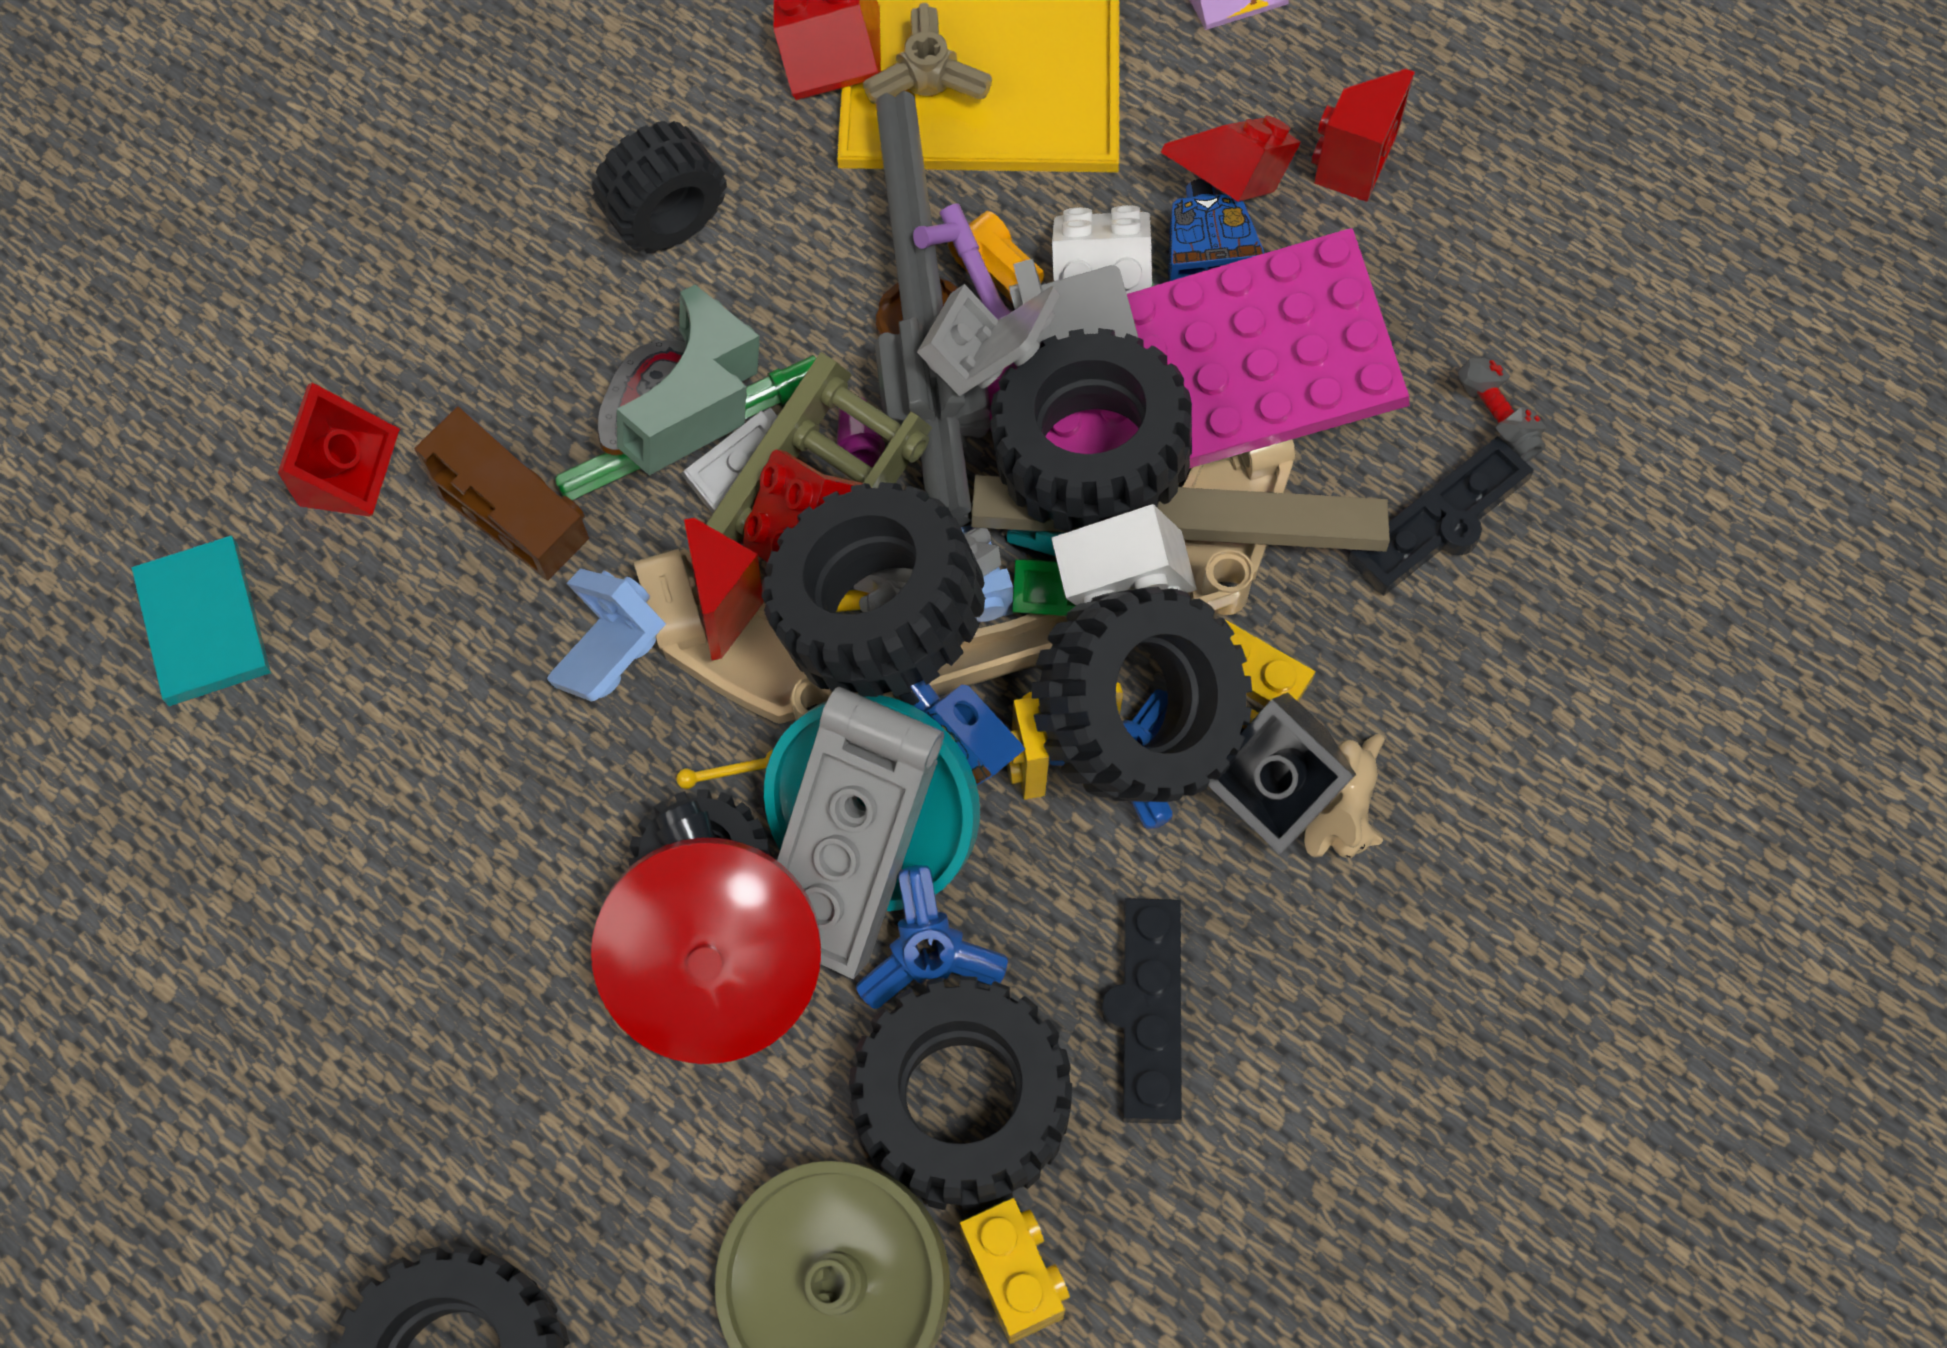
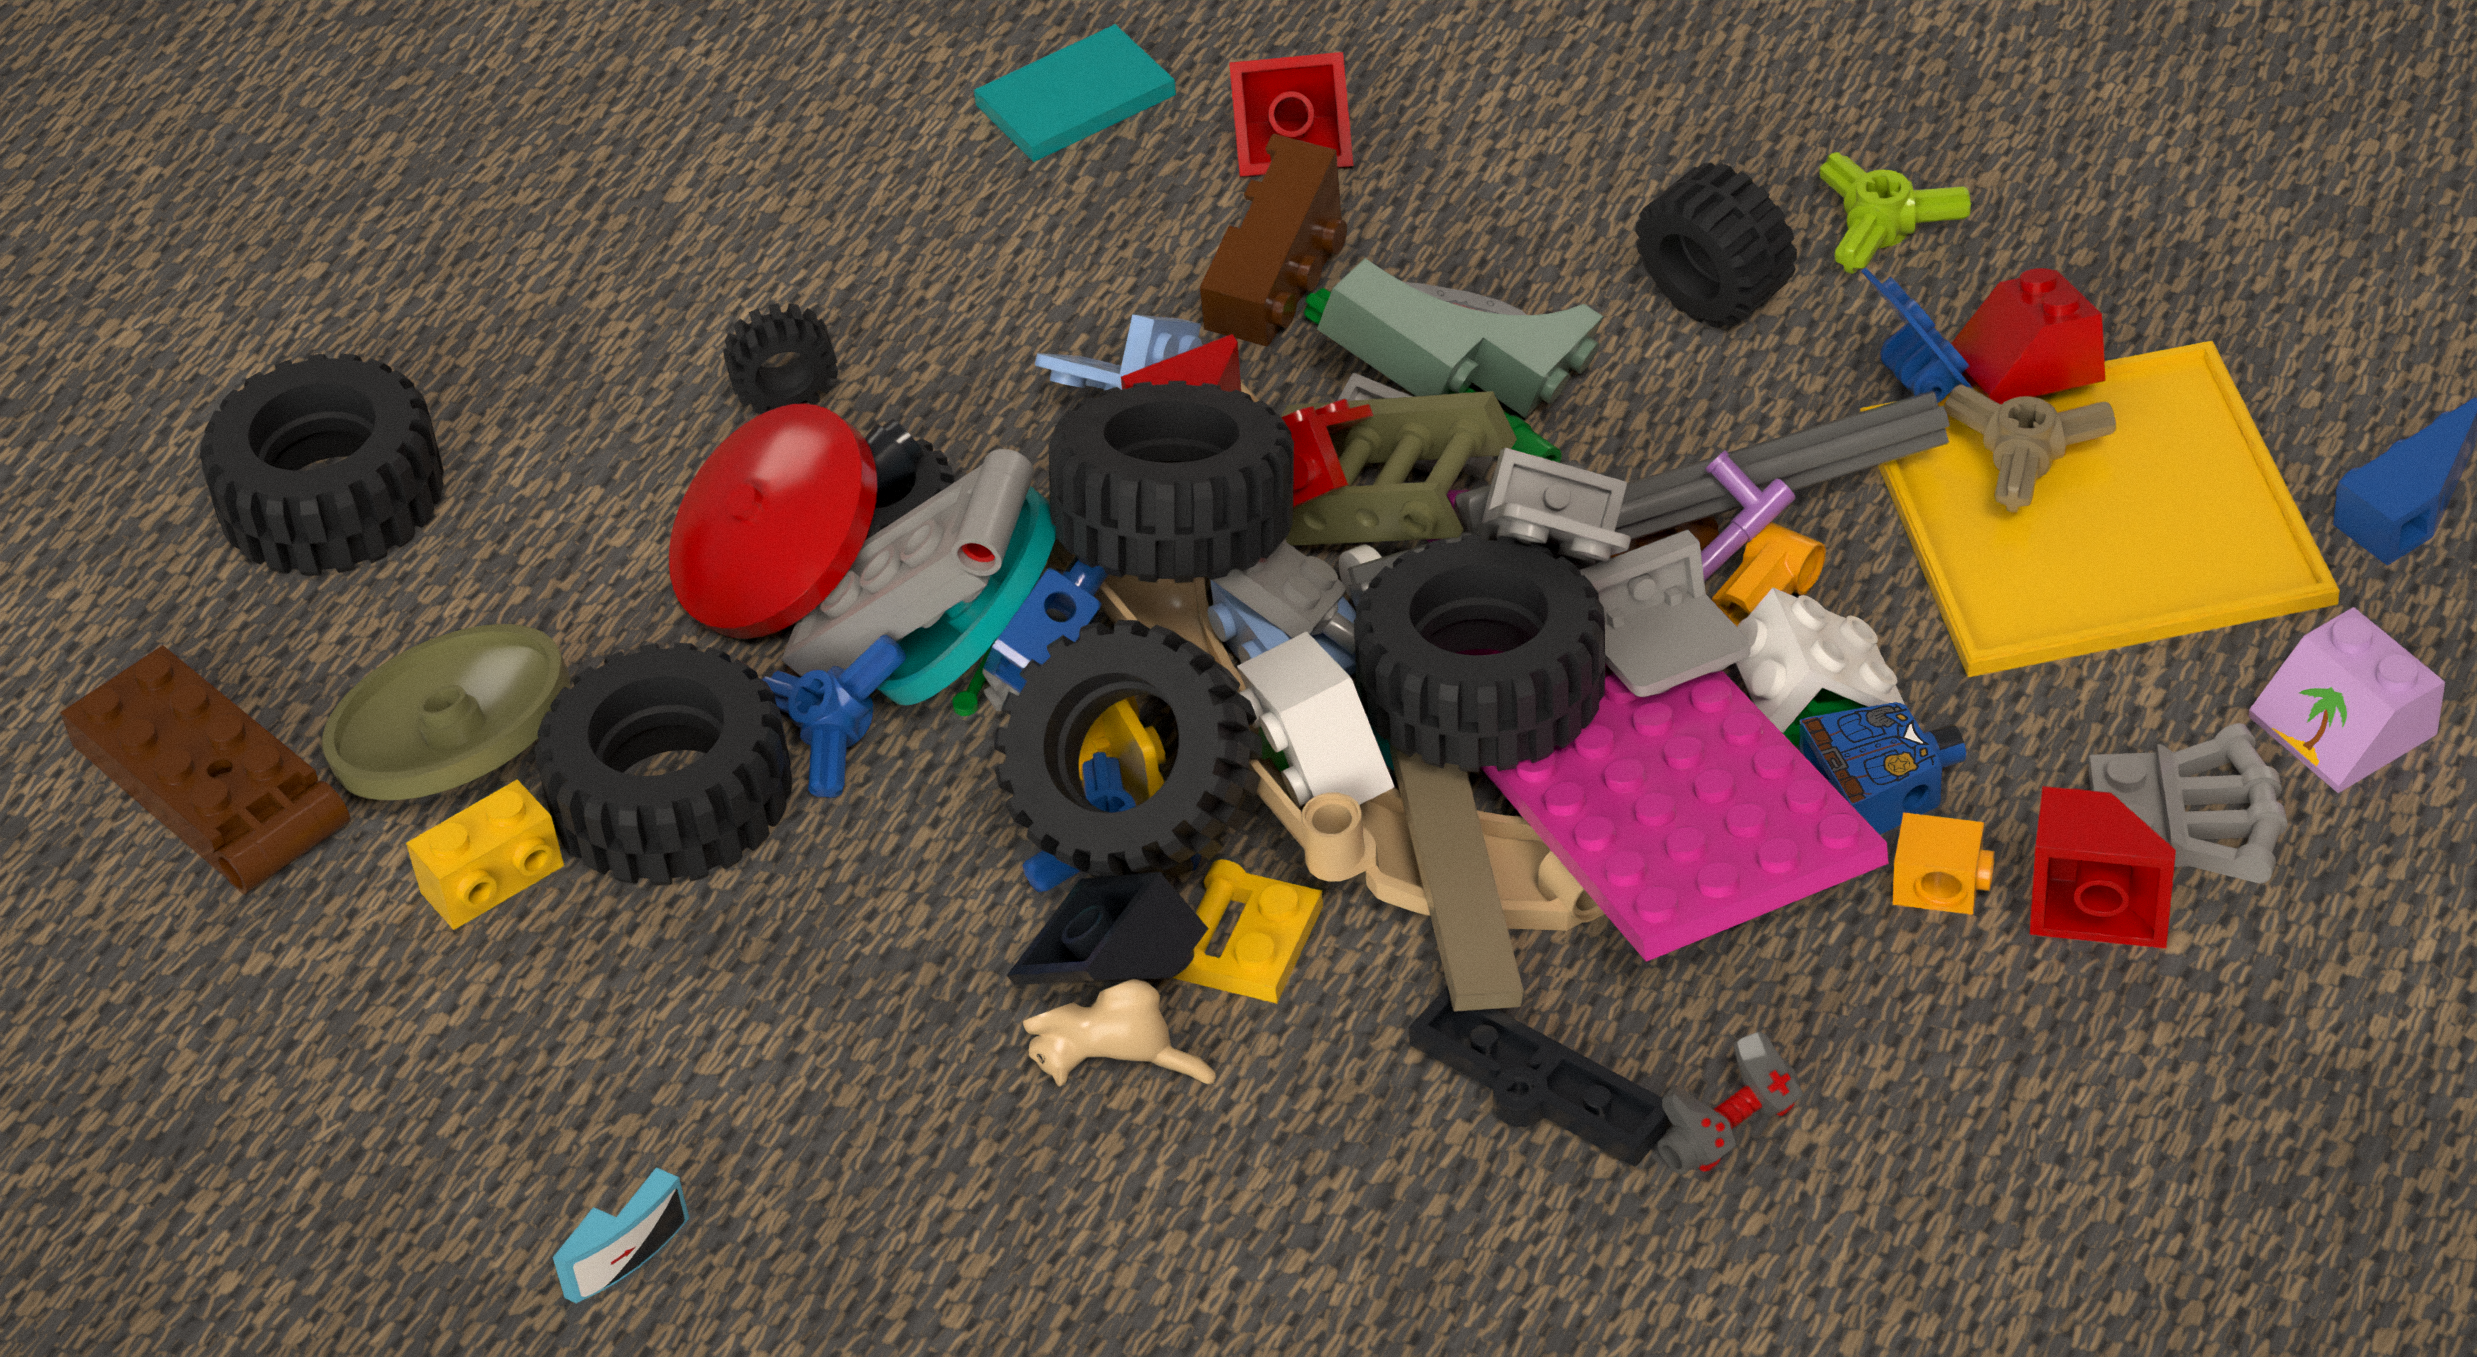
camera: 80 degrees right, 20 degrees down
black hinge [1101,898,1182,1124] -> none
red slope [1161,116,1301,202] -> none
none -> slope [553,1167,689,1303]
none -> black tyre [723,303,838,414]
none -> lime bush [1819,152,1971,274]
none -> blue hinge [1861,267,1973,403]
none -> light orange brick [1893,812,1995,915]
none -> light grey plate [2088,723,2288,884]

